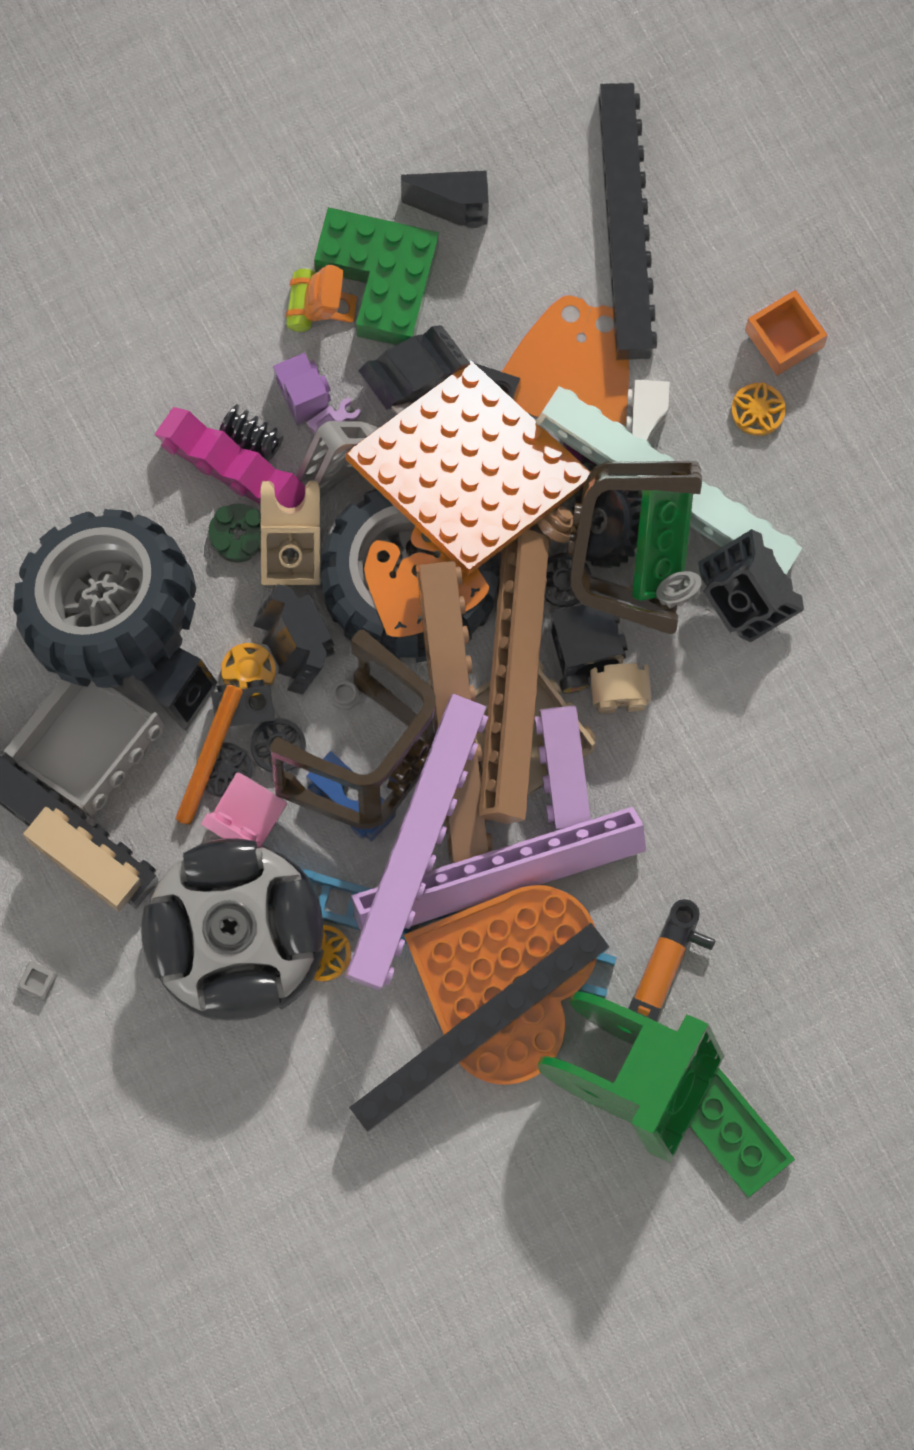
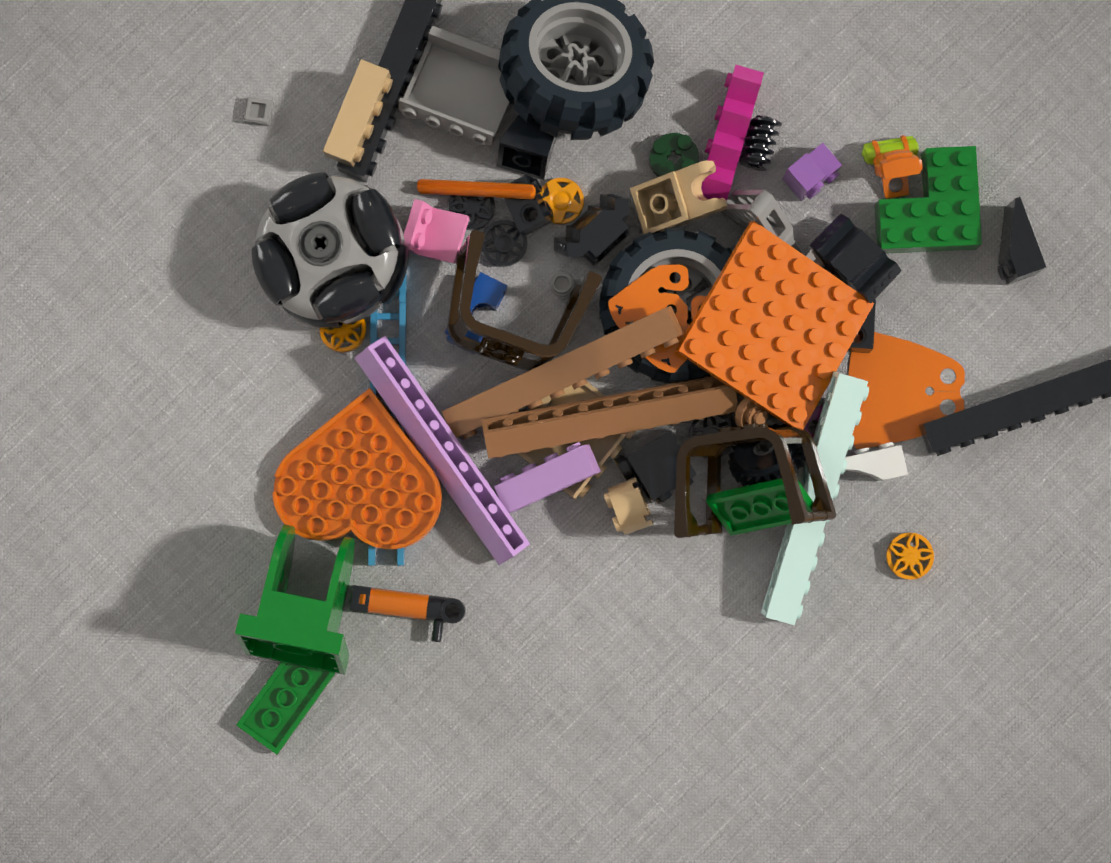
camera: 75 degrees right, 10 degrees up
lavender plate [307,398,361,434] -> none
lavender brick [344,694,488,991] -> none
black brick [349,923,610,1132] -> none
light grey gear [656,571,703,608] -> none
black slope [698,529,804,642] -> none
orange piece [745,289,828,376] -> none

